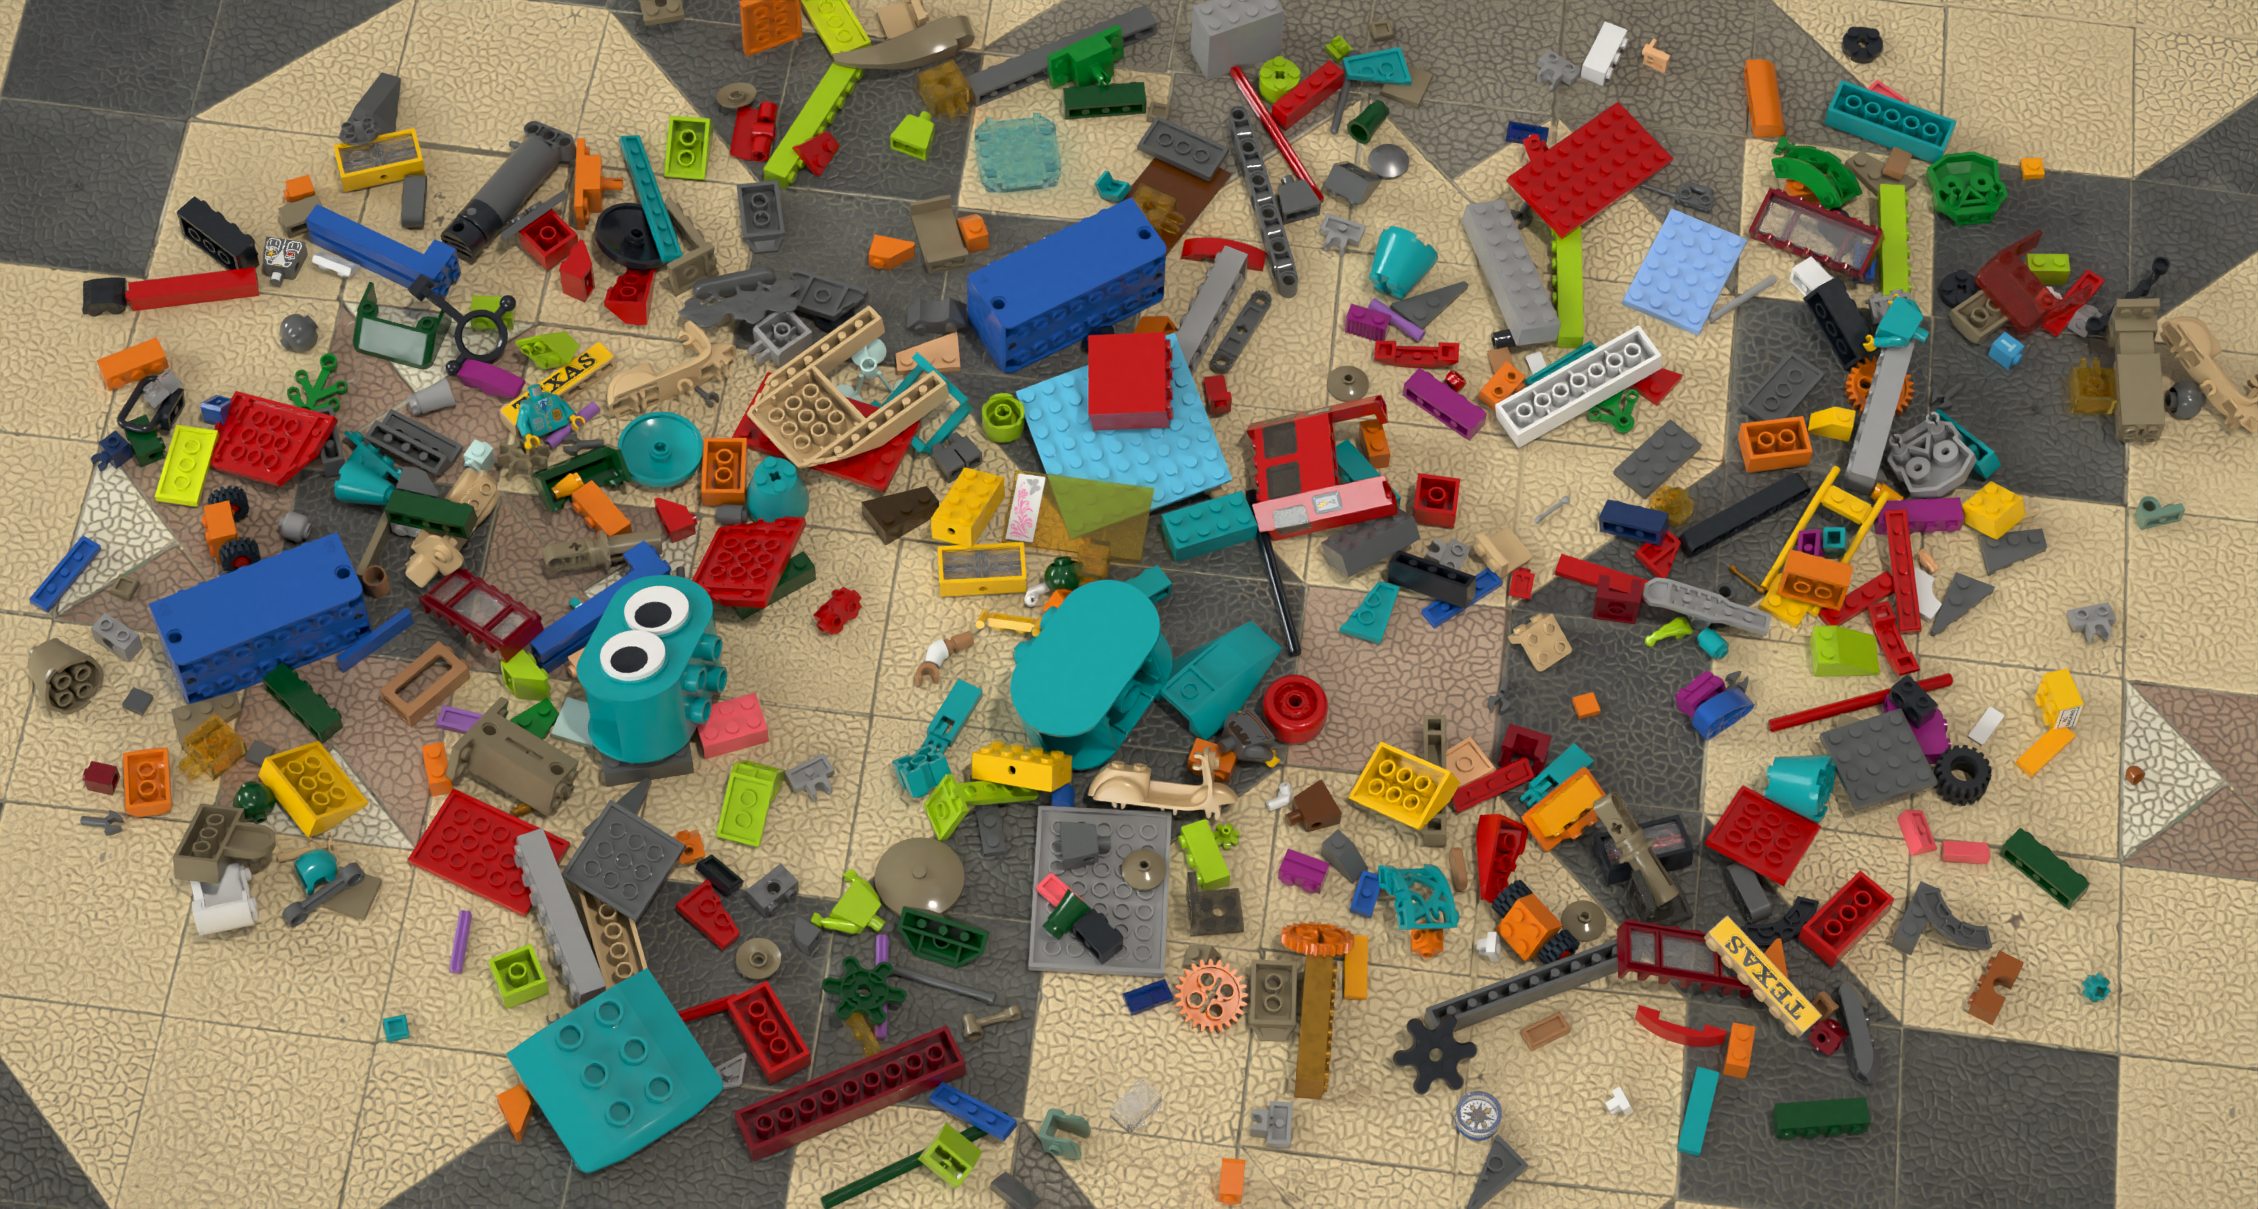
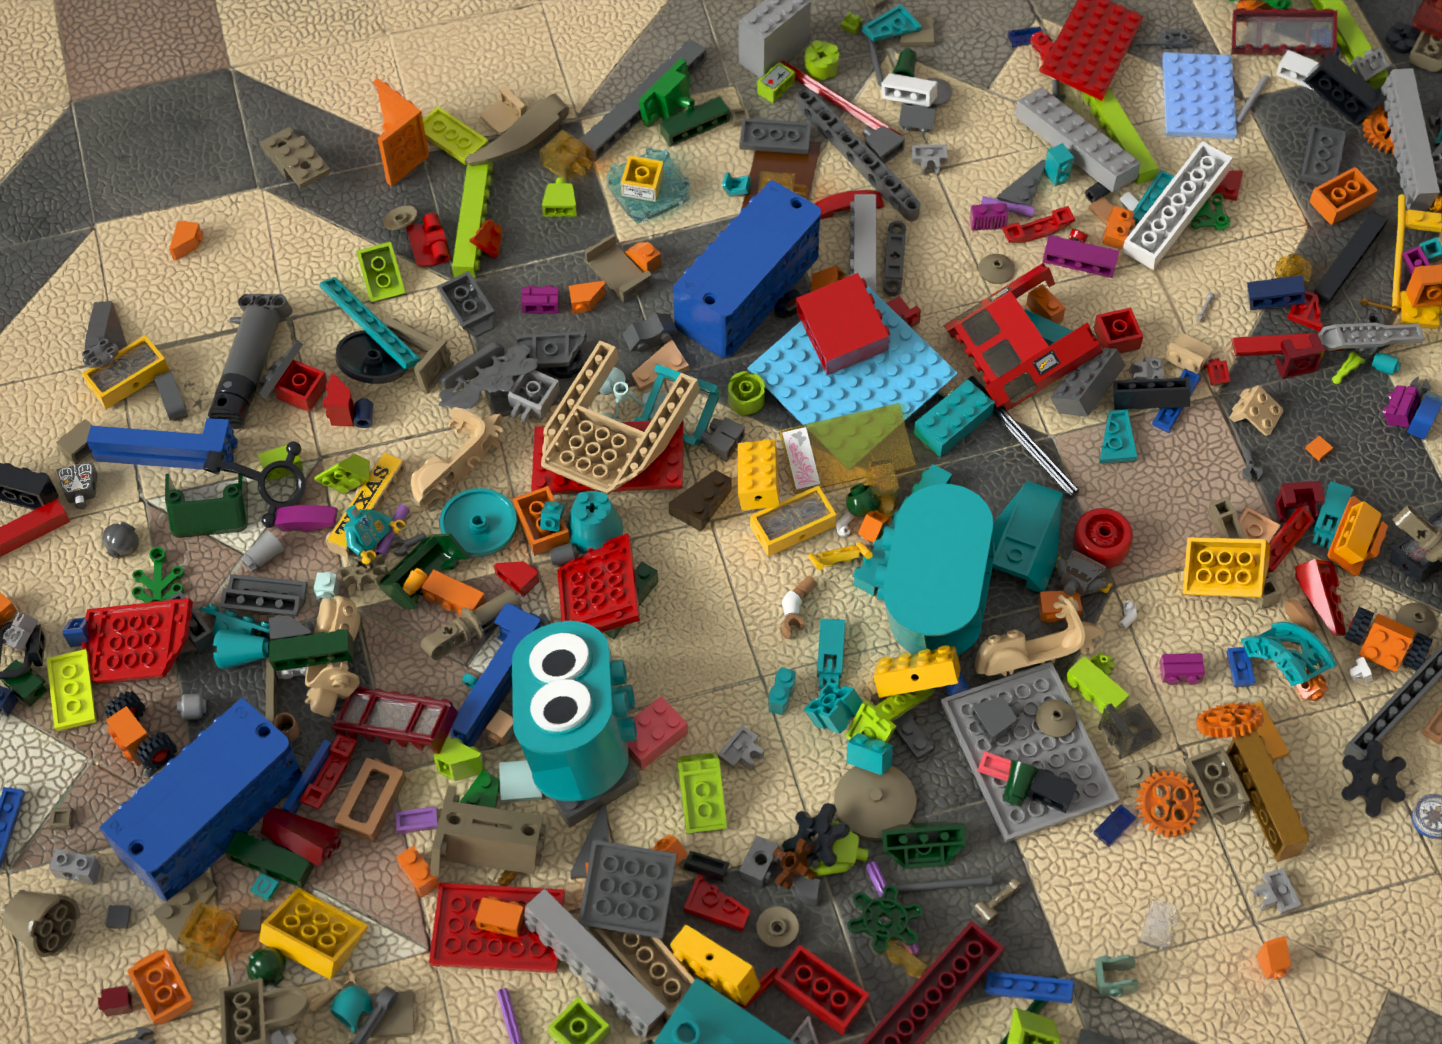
camera: 20 degrees left, 0 degrees up
orange brick [283,174,315,203] -> none
white plate [312,251,360,277] -> none
orange brick [574,138,623,230] -> none
red wedge [604,267,657,326] -> none
dark grey hand [694,386,719,408] -> none
red brick [813,587,862,635] -> none
red brick [1271,60,1344,131] -> none
reddish brown torso [1285,779,1342,832] -> none
dark grey slope [1321,829,1368,884] -> none
teal cone [1368,226,1438,300] -> none
dark grey plate [1613,419,1702,499] -> none
yellow slope [1807,407,1856,442] -> none
teal torso [1863,294,1930,351] -> none
none -> orange slope [169,221,203,260]
none -> teal tile [250,873,280,902]
none -> dark red slope [261,807,341,866]
none -> red slope [300,733,357,810]
none -> dark blue brick [353,398,373,428]
none -> orange brick [475,897,525,937]
none -> magenta brick [521,285,560,313]
none -> teal bracket [540,501,565,532]
none -> yellow brick [621,155,664,202]
none -> yellow brick [670,925,760,1006]
none -> lime brick [757,62,795,103]
none -> teal brick [768,667,796,715]
none -> reddish brown pin [772,838,817,890]
none -> black plate [782,803,850,868]
none -> teal brick [847,733,893,775]
none -> white brick [881,73,937,107]
none -> teal brick [1044,143,1074,186]

